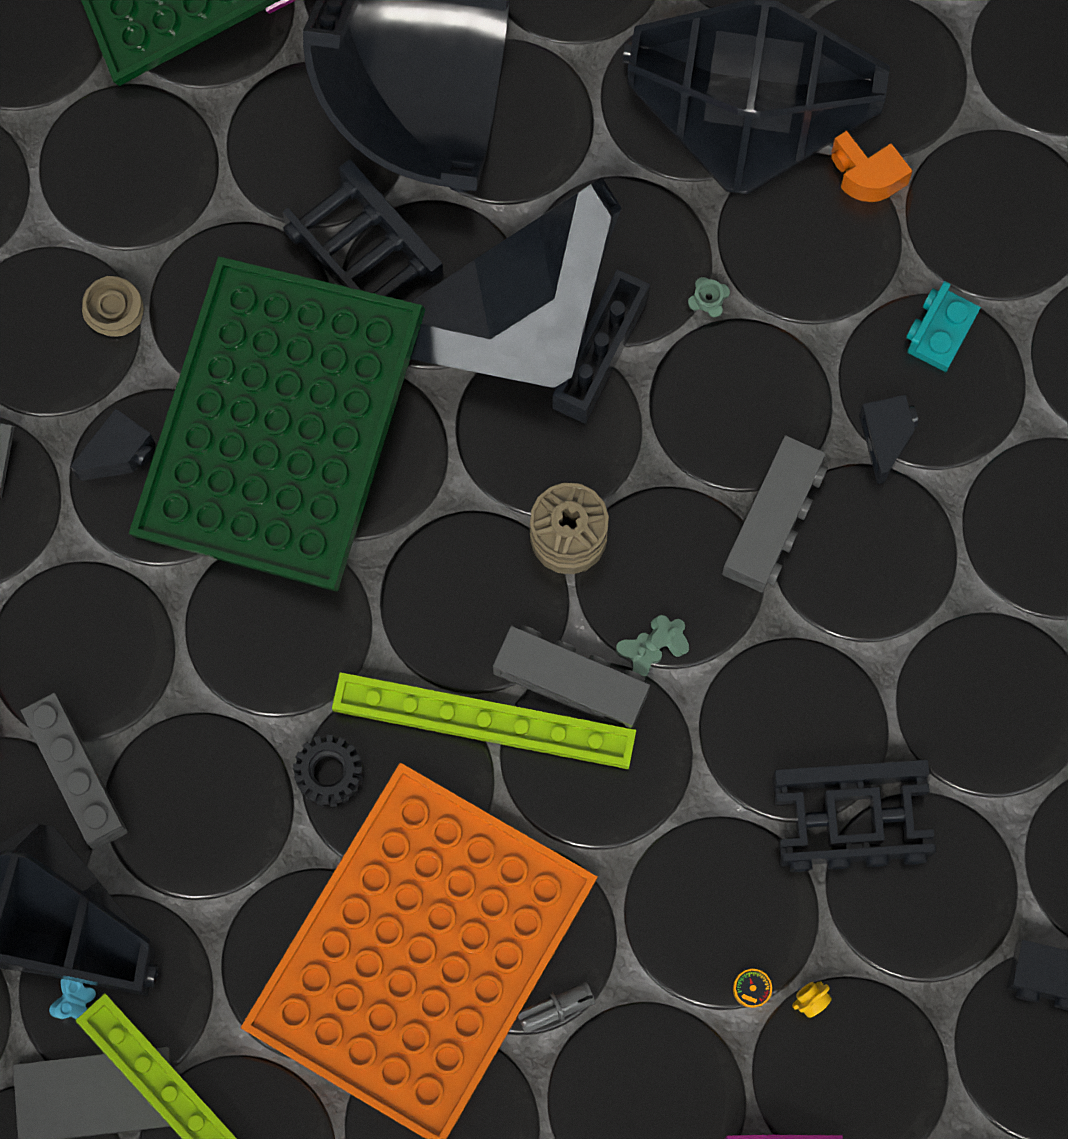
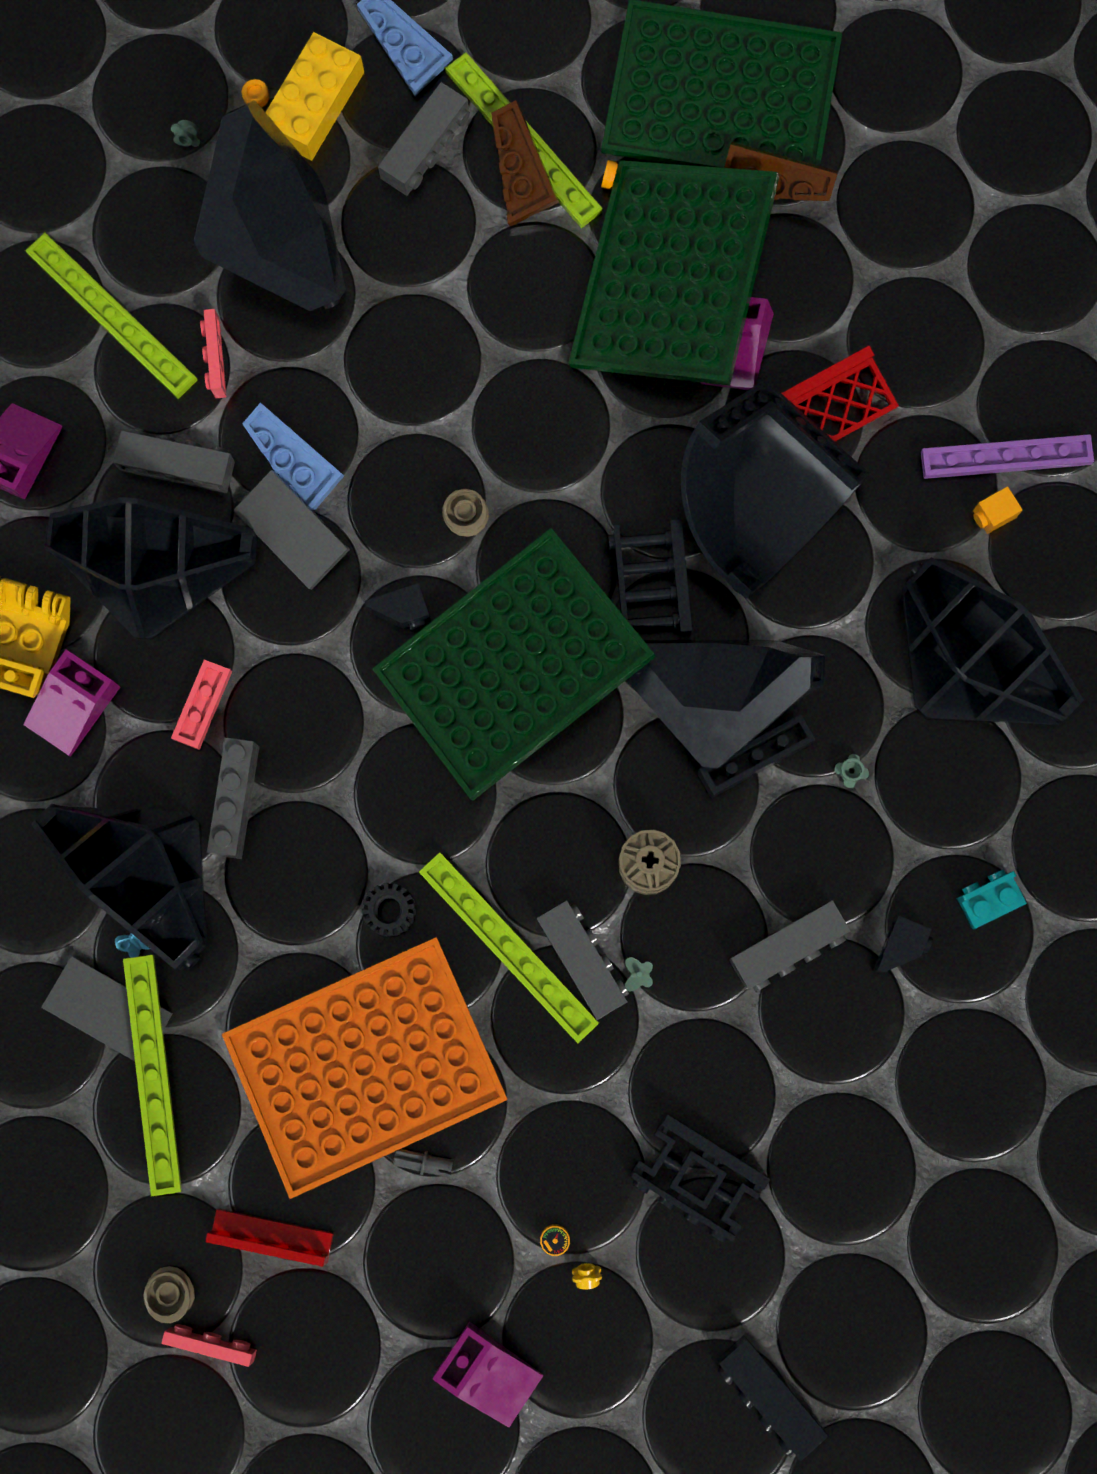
camera: 40 degrees right, 5 degrees up
sand green piece [646,615,689,657] -> none
orange brick [831,131,912,202] -> none

